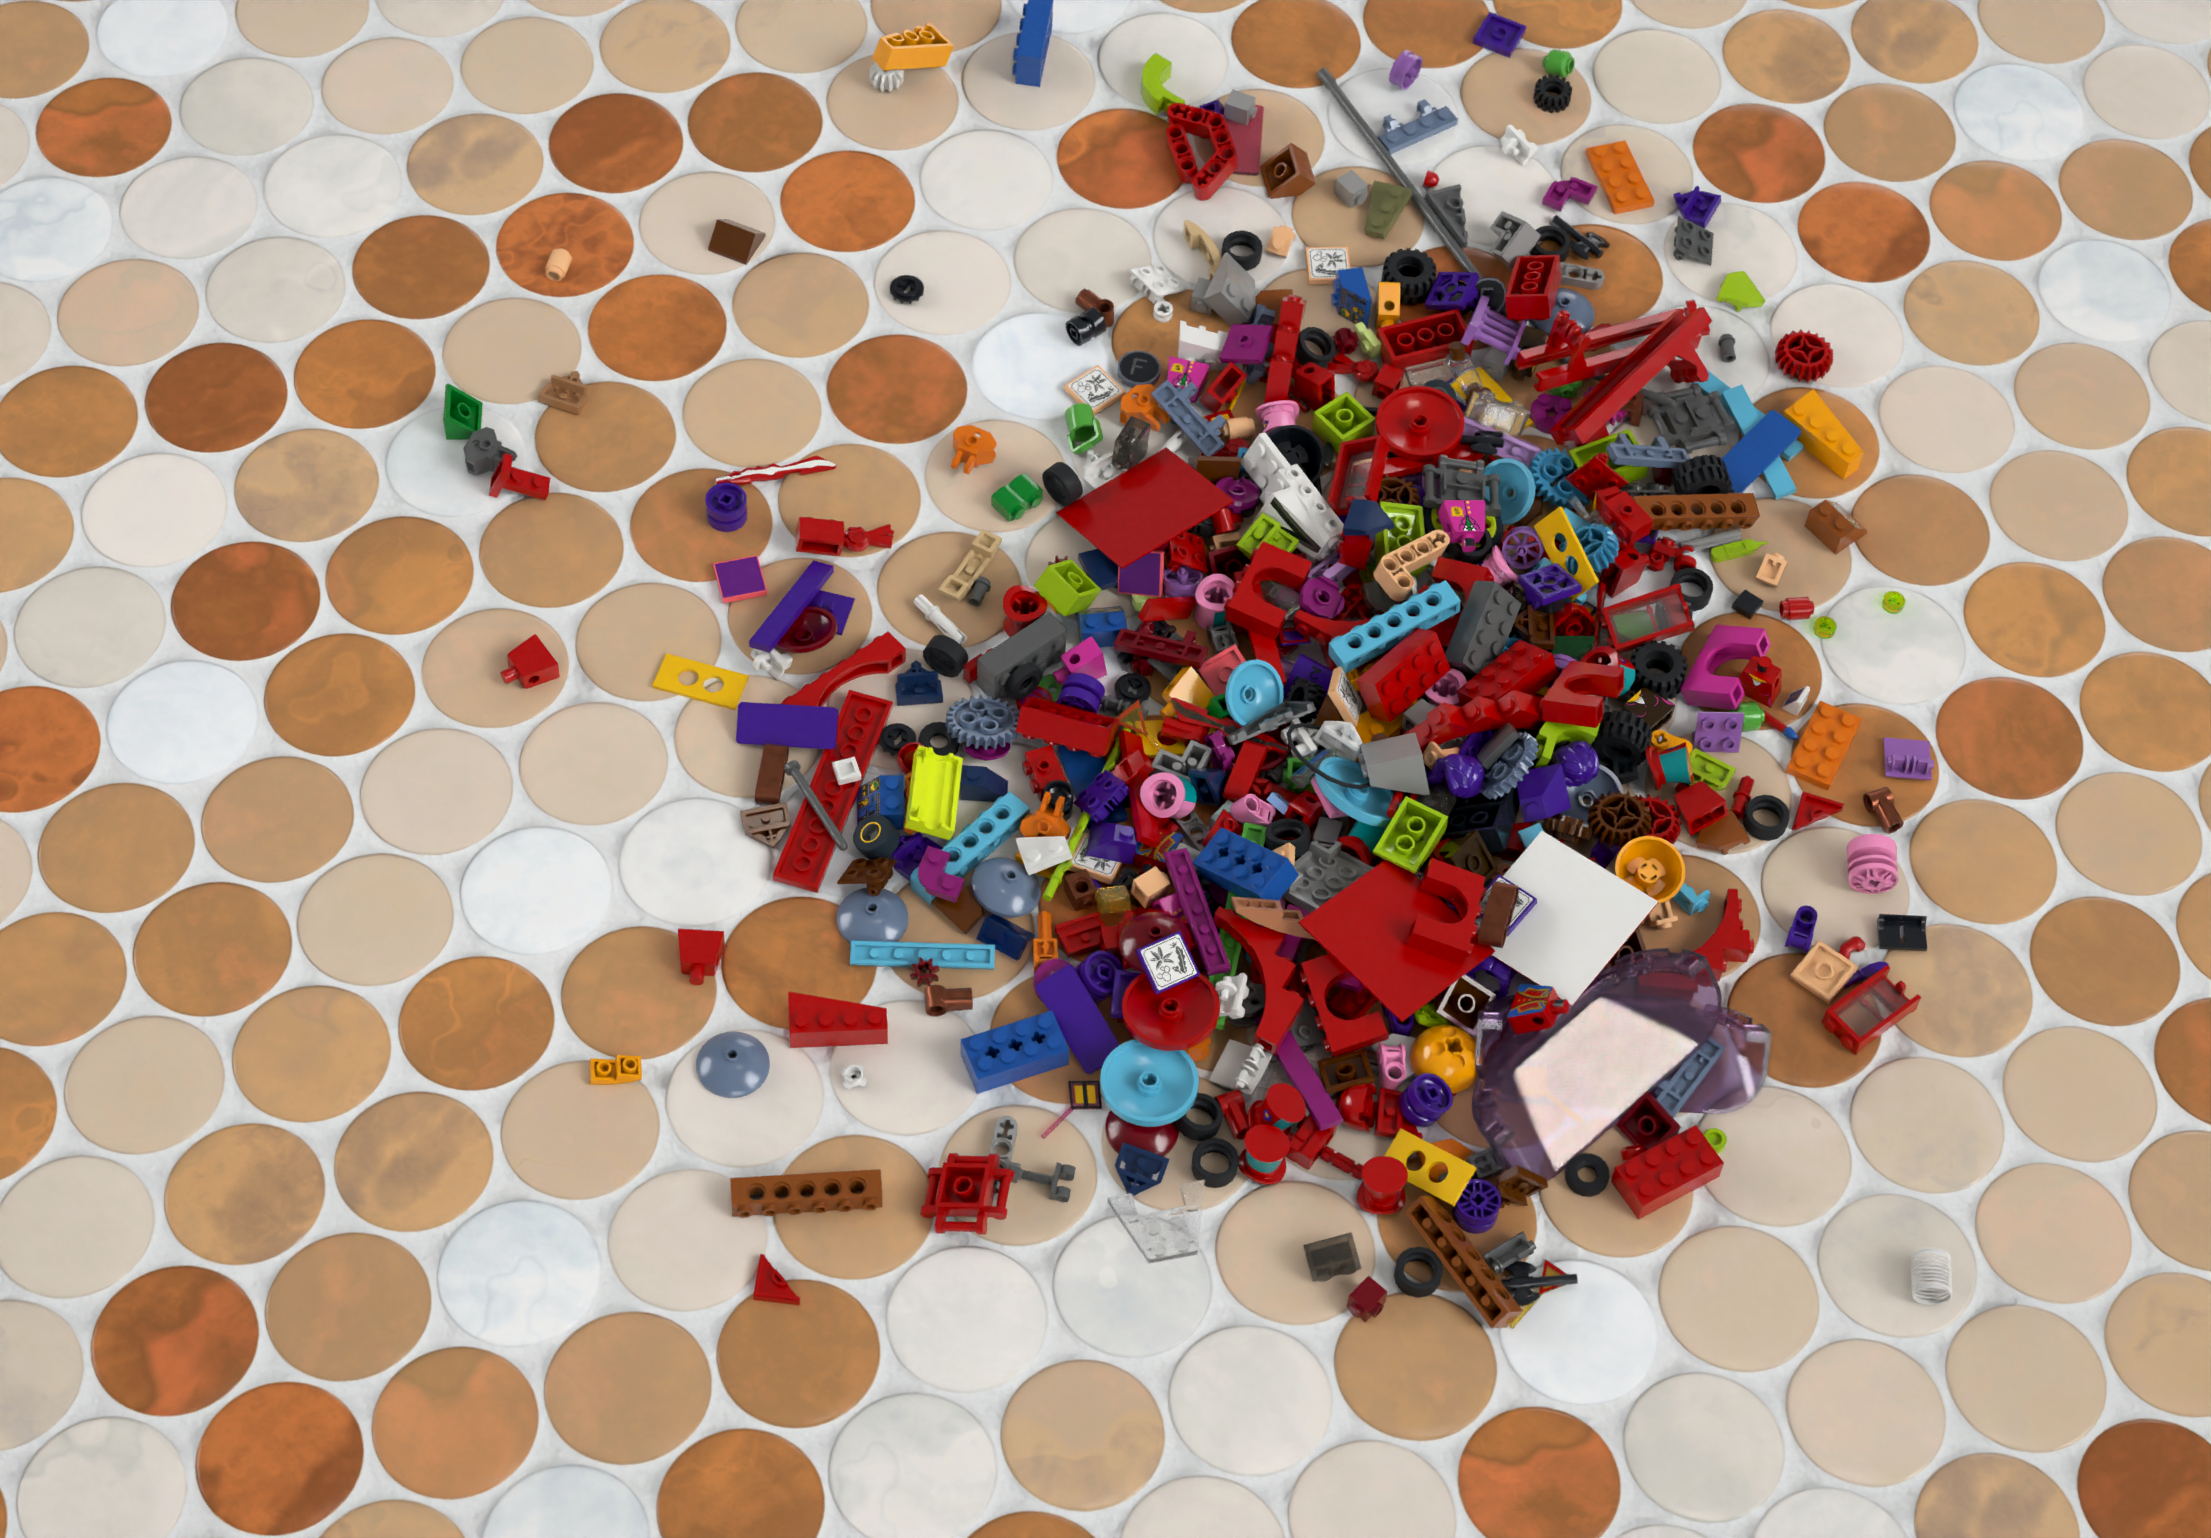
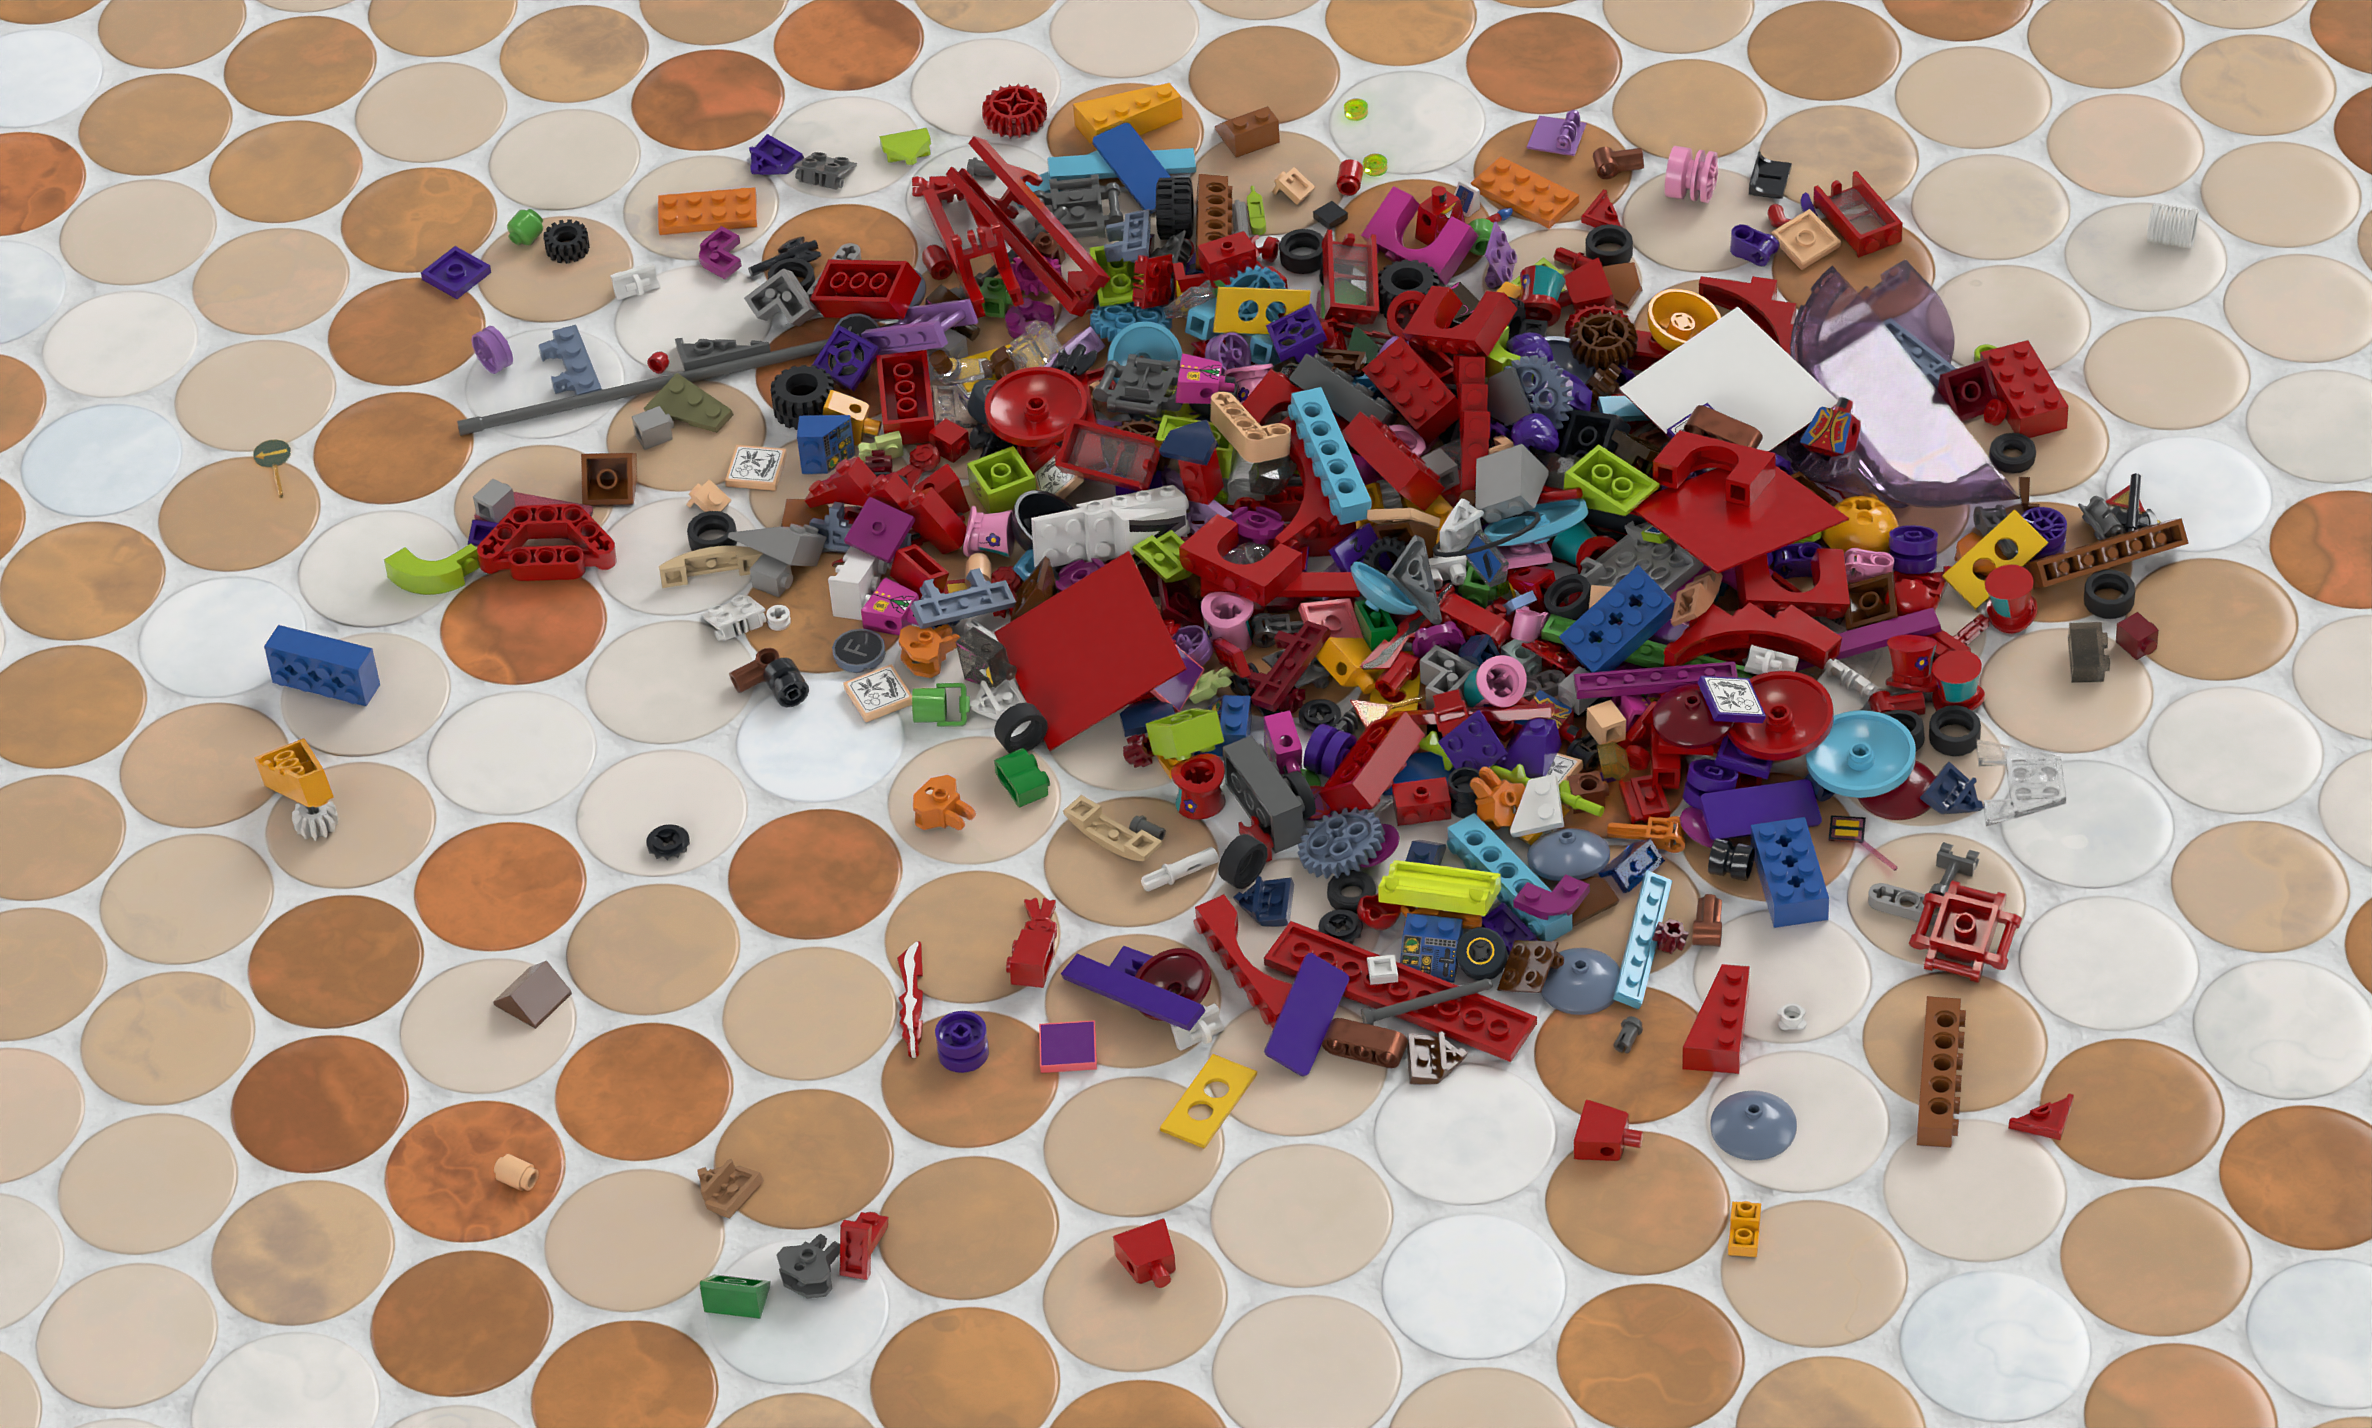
camera: 70 degrees left, 10 degrees down
none -> dark grey pin [1613,1016,1643,1053]
none -> black wheel [1708,839,1755,881]

